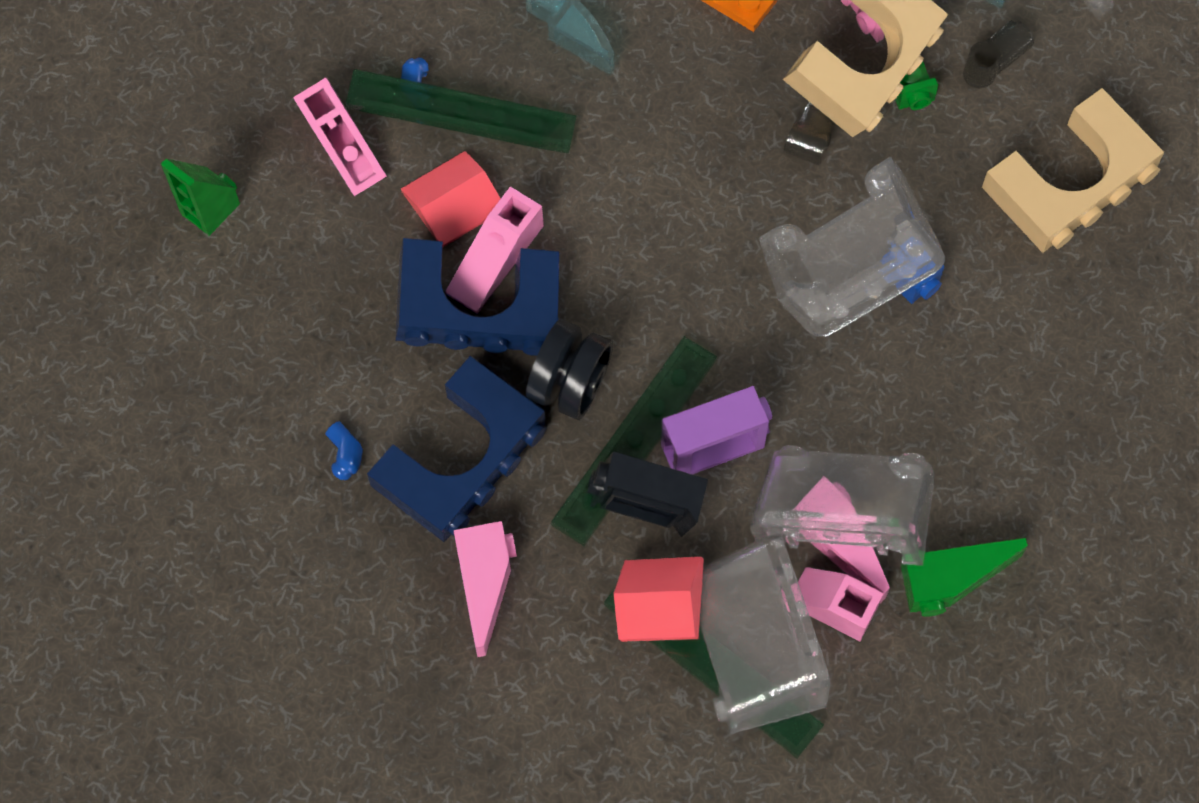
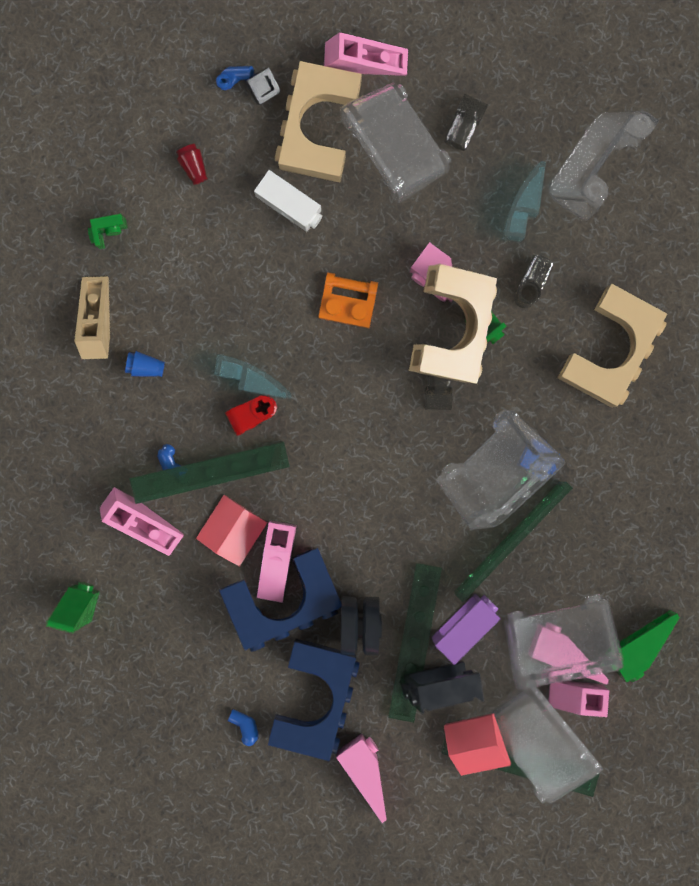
camera: 25 degrees left, 20 degrees up
none -> red piece [225,396,277,436]
none -> clear green tile [454,481,573,602]

